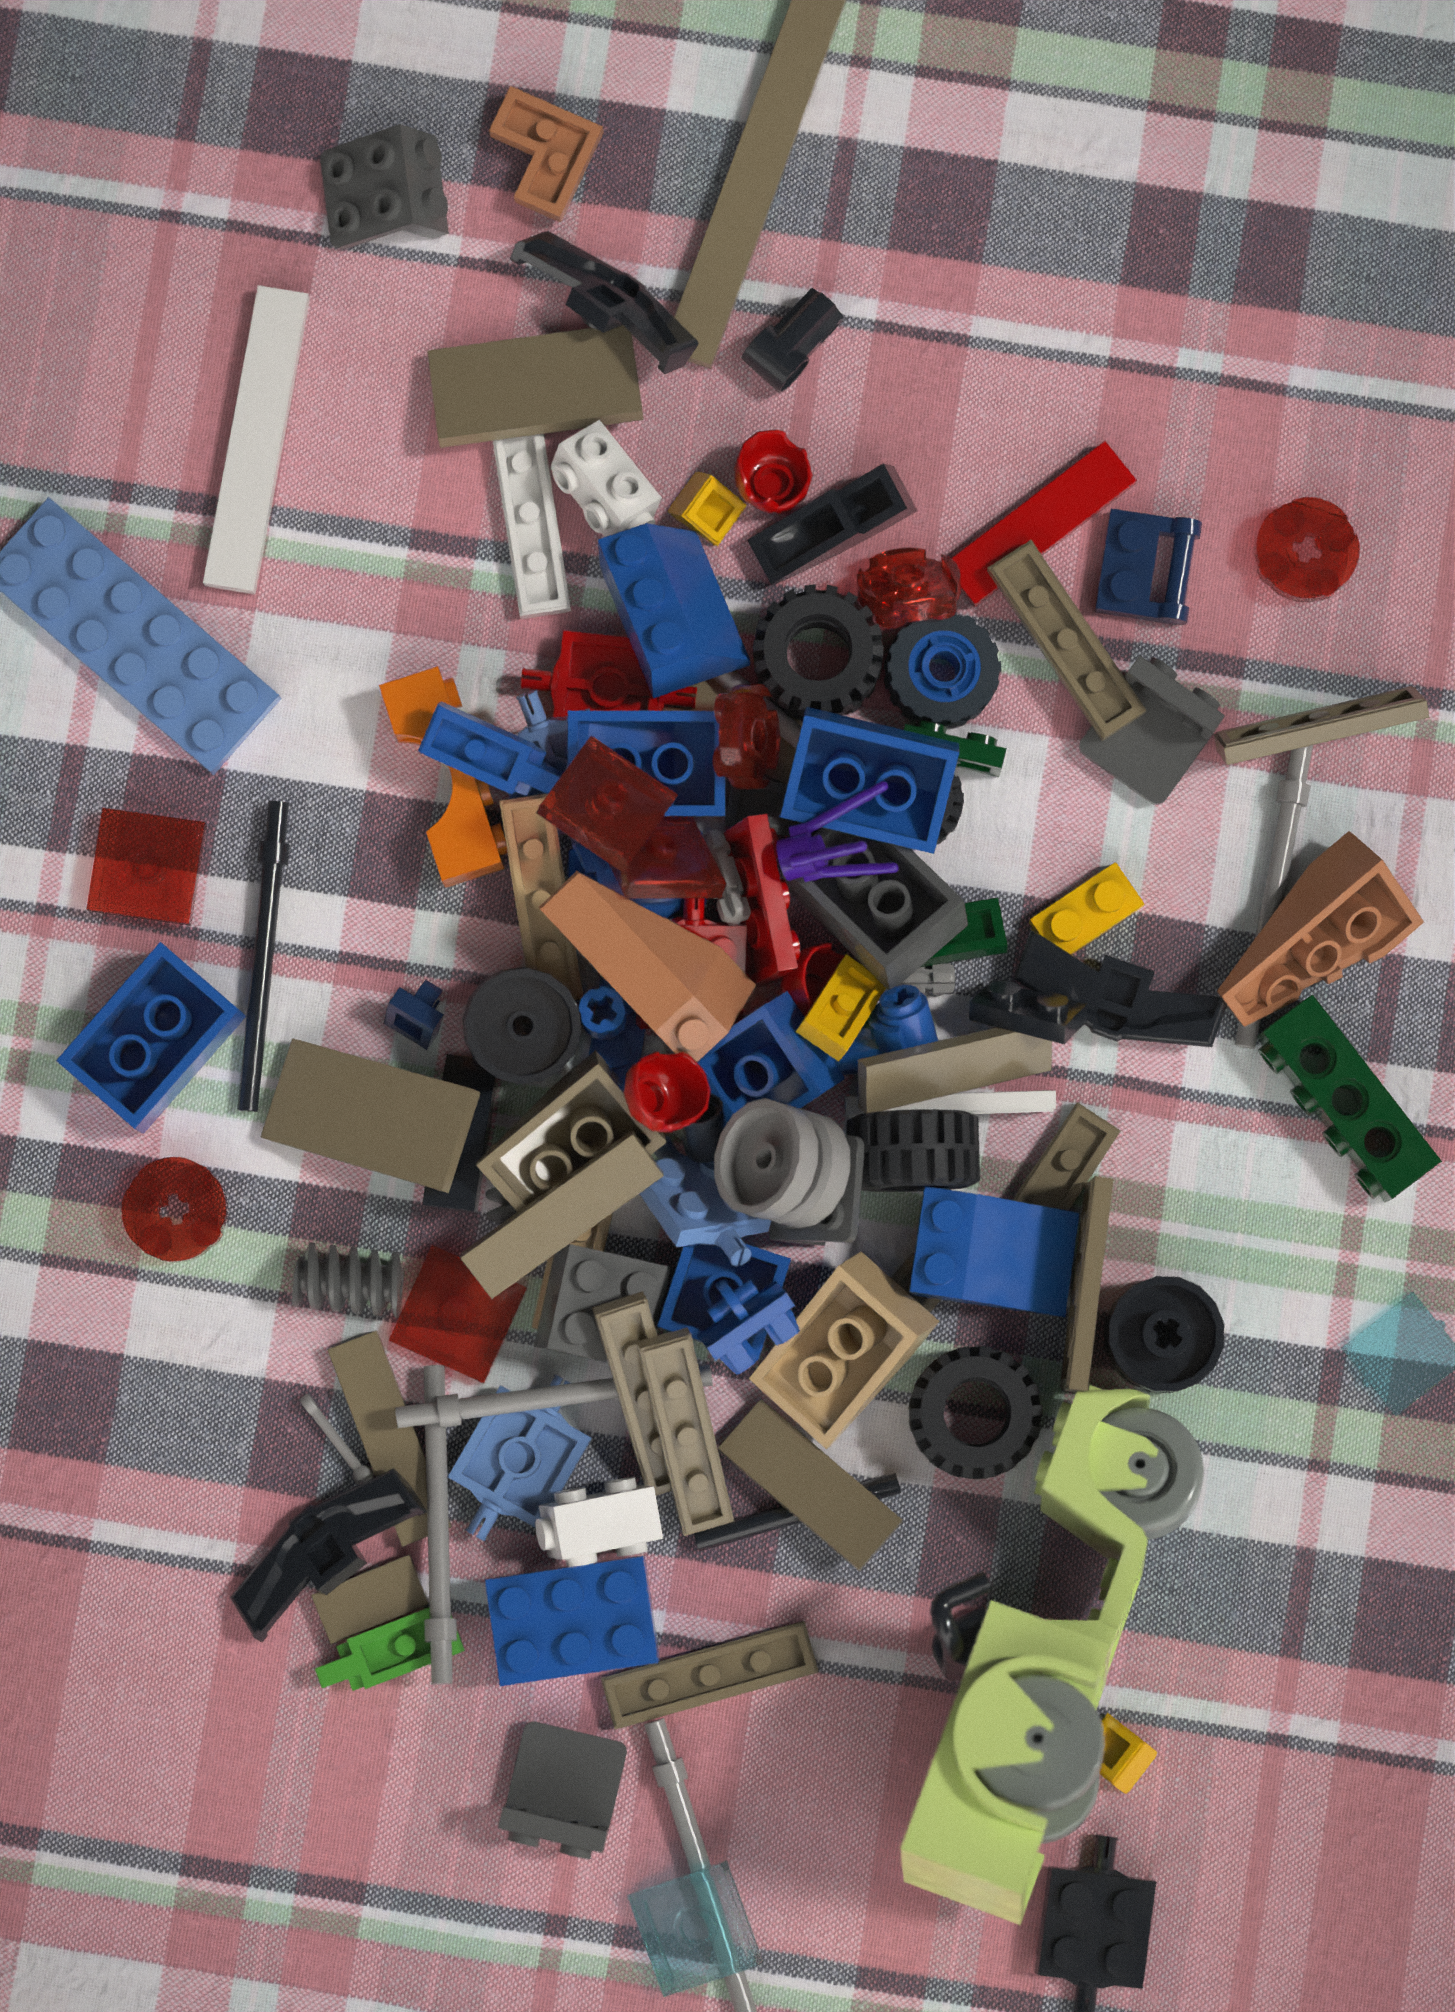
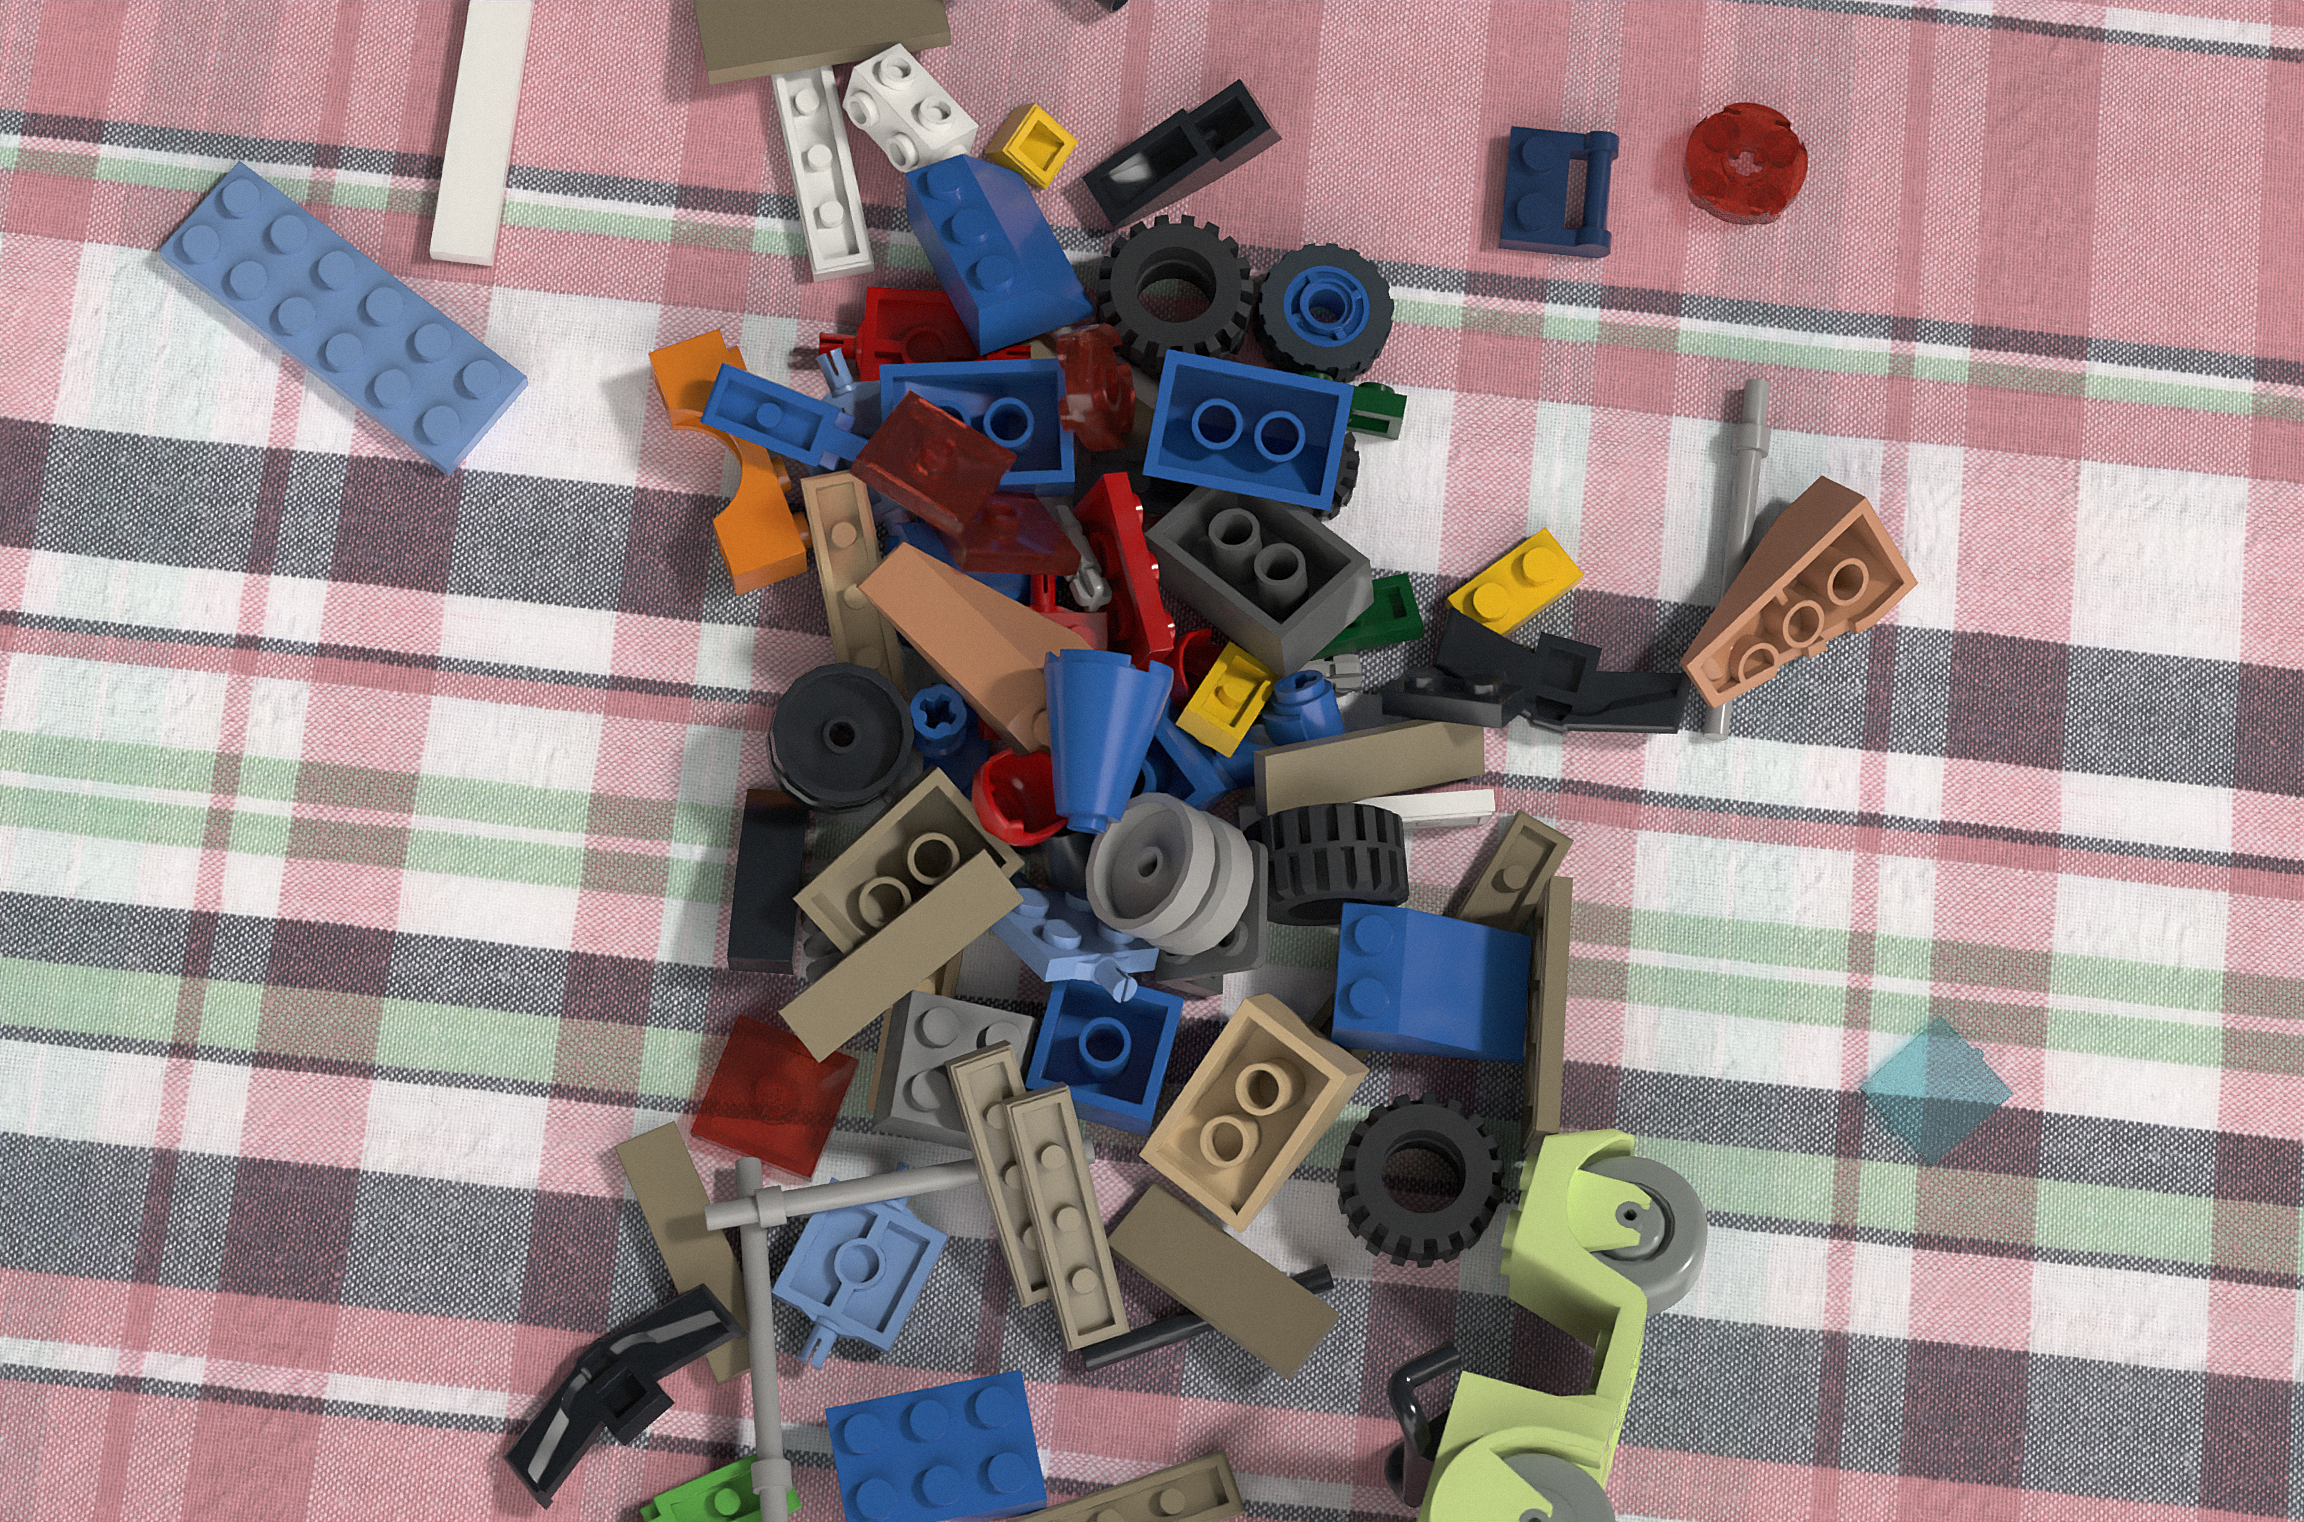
camera: 15 degrees left, 10 degrees down
blue brick [56,942,247,1134] -> none
clear red plate [86,808,207,926] -> none
clear red plate [121,1157,229,1263] -> none
black bar [237,801,290,1112] -> none
dark tan tile [260,1038,480,1193] -> none
dark grey piece [292,1242,404,1318] -> none
light grey hinge [299,1393,373,1485] -> none
dark tan tile [311,1554,429,1644] -> none
dark blue tile [384,980,444,1050] -> none
white brick [535,1477,663,1567] -> none
blue hips [698,1279,800,1375] -> none
red hair [734,429,813,514] -> none
dark purple plant [776,781,899,882] -> none
clear red plate [857,547,961,629] -> none
red tile [943,441,1137,608] -> none
dark tan tile [987,540,1147,741] -> none
dark grey bracket [1079,655,1225,805] -> none
black wheel [1104,1276,1224,1393] -> none
dark tan tile [1214,686,1430,765] -> none
dark green brick [1257,994,1442,1203] -> none
none -> blue cone [1043,649,1174,834]

